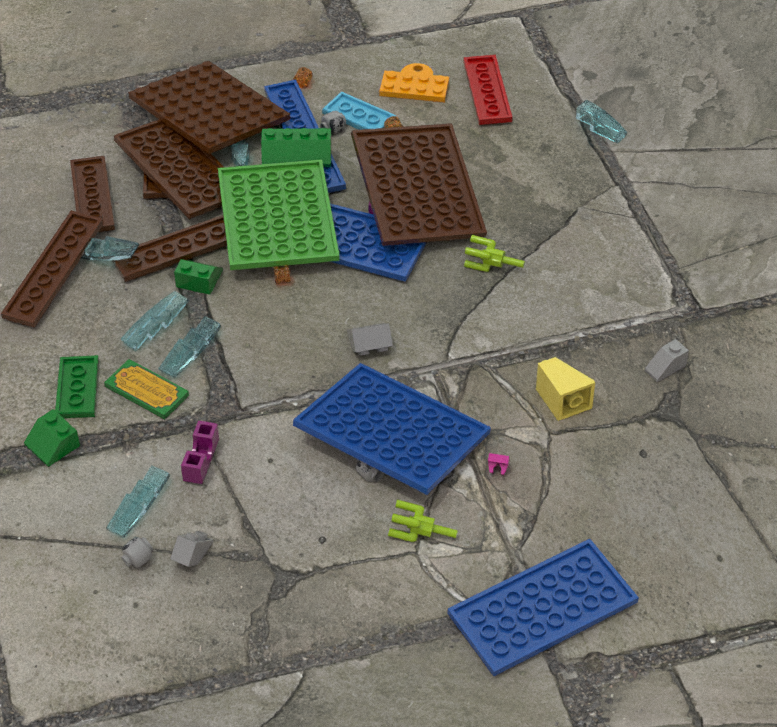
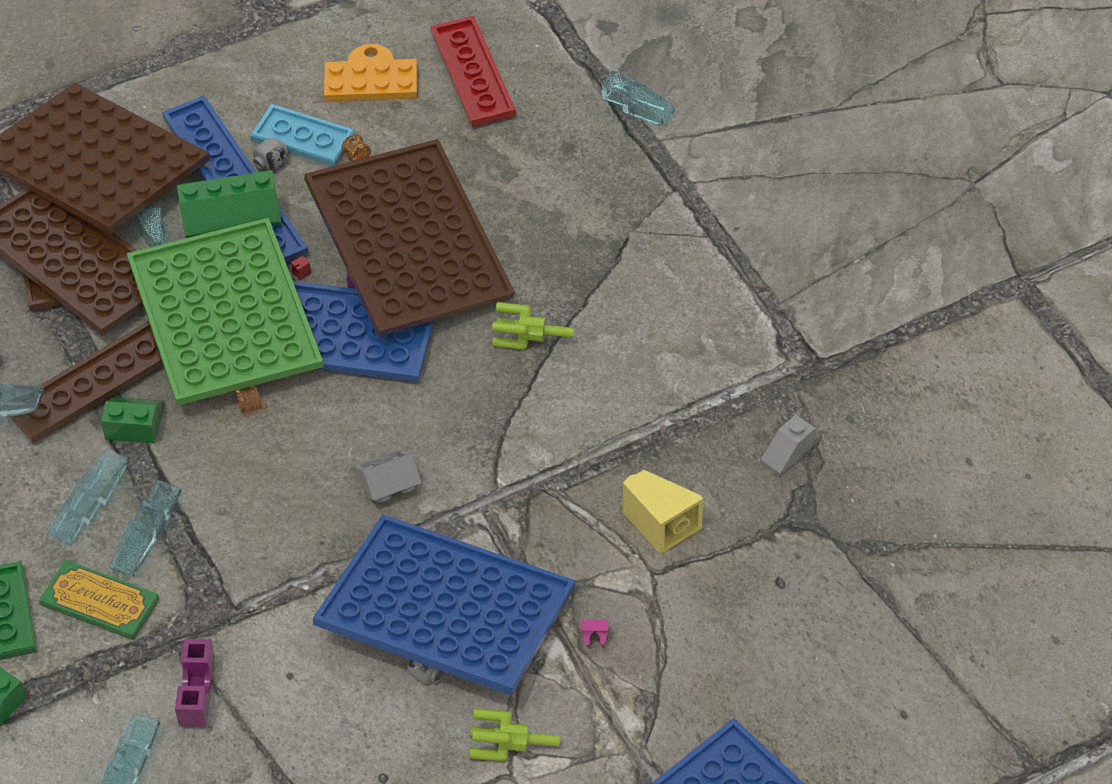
camera: 10 degrees left, 5 degrees up
clear orange wheel [293,67,313,88] -> none
none -> red piece [291,256,311,281]

